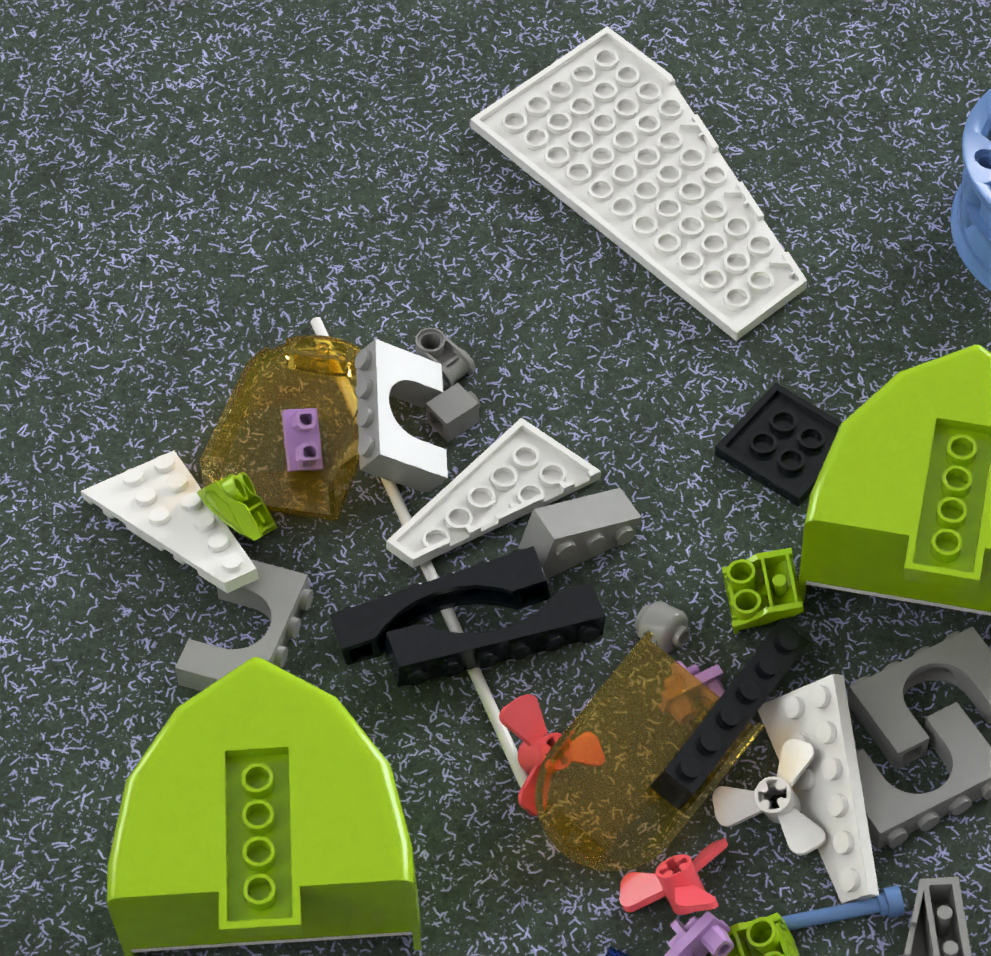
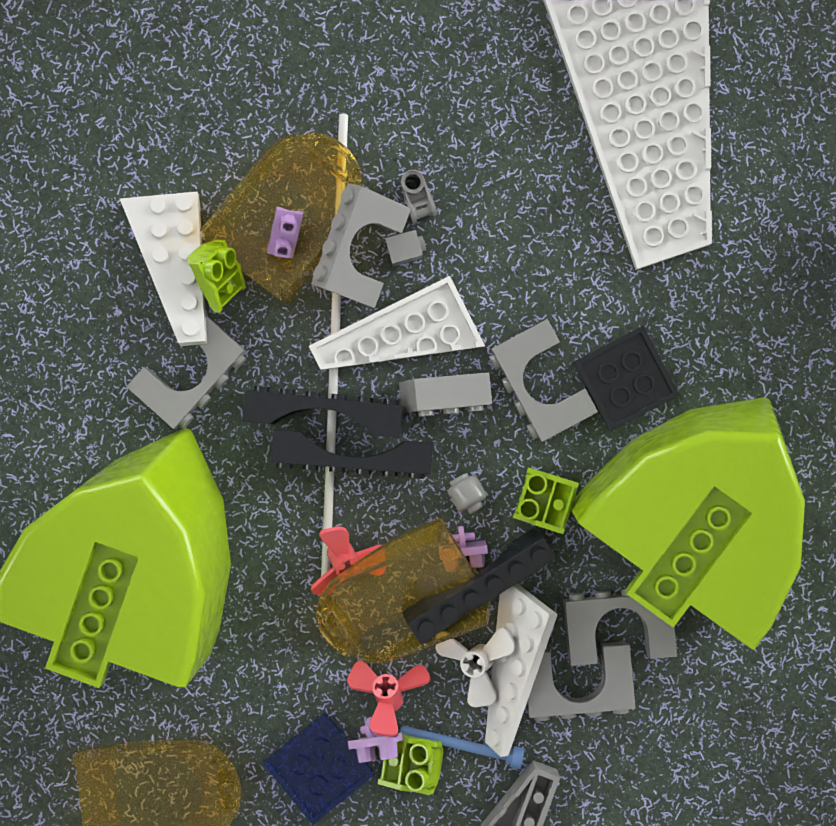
camera: 25 degrees right, 35 degrees up
none -> light grey arch [489,319,598,442]

